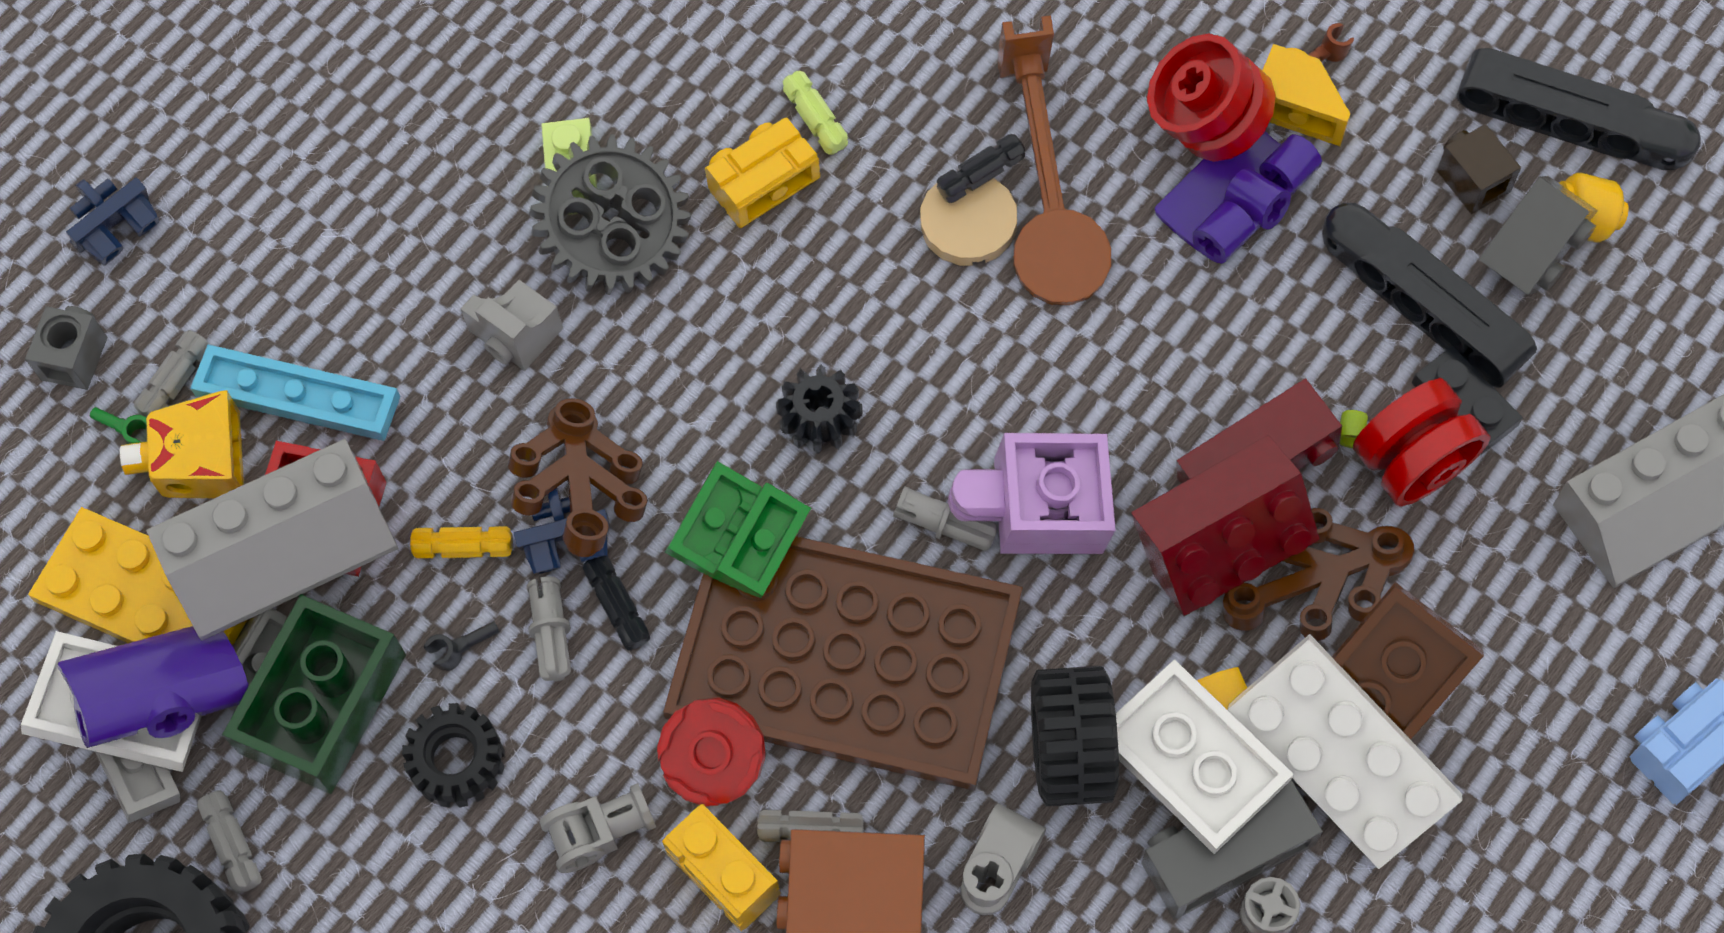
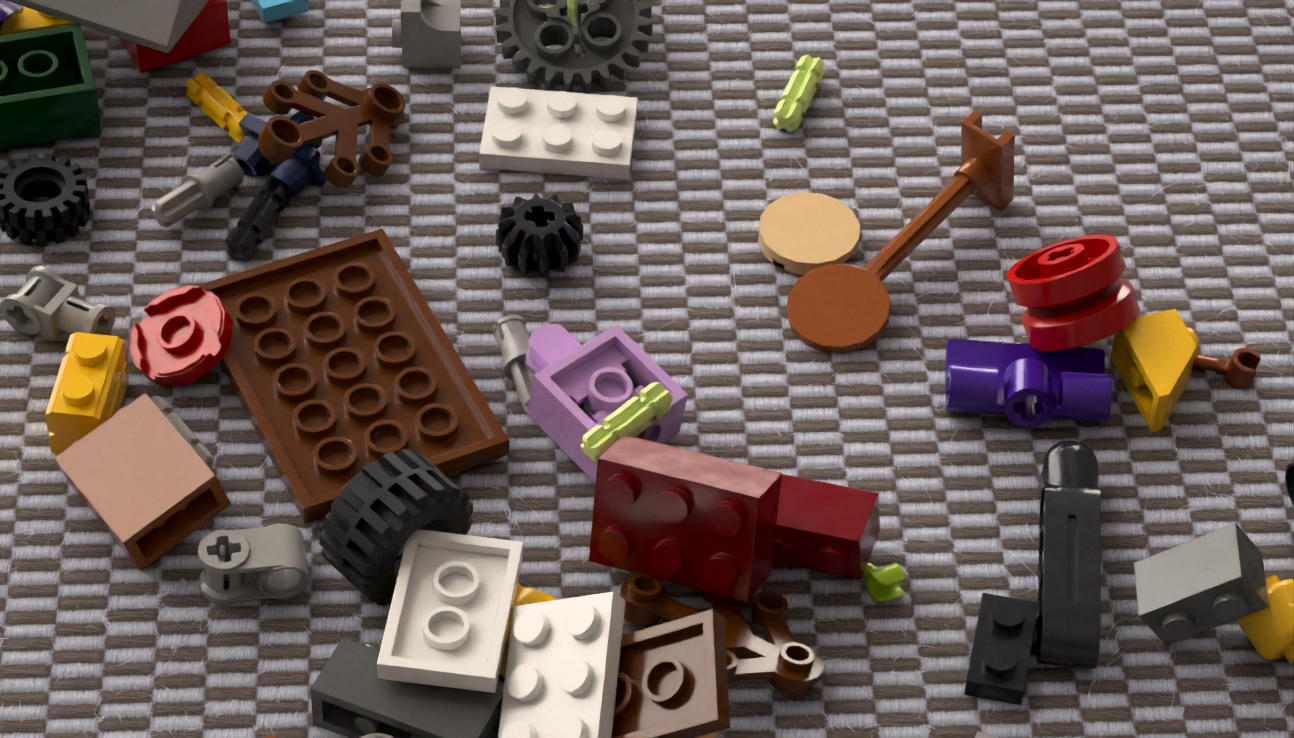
camera: 45 degrees right, 20 degrees down
black hand [424,621,500,671] -> none
green slope [664,461,811,598] -> none
yellow brick [705,117,820,228] -> none
black axle [937,134,1025,203] -> none
red wheel [1353,378,1491,507] -> none
dark brown brick [1437,124,1521,214] -> none
none -> white plate [479,86,638,180]
none -> yellowish green axle [580,382,673,463]

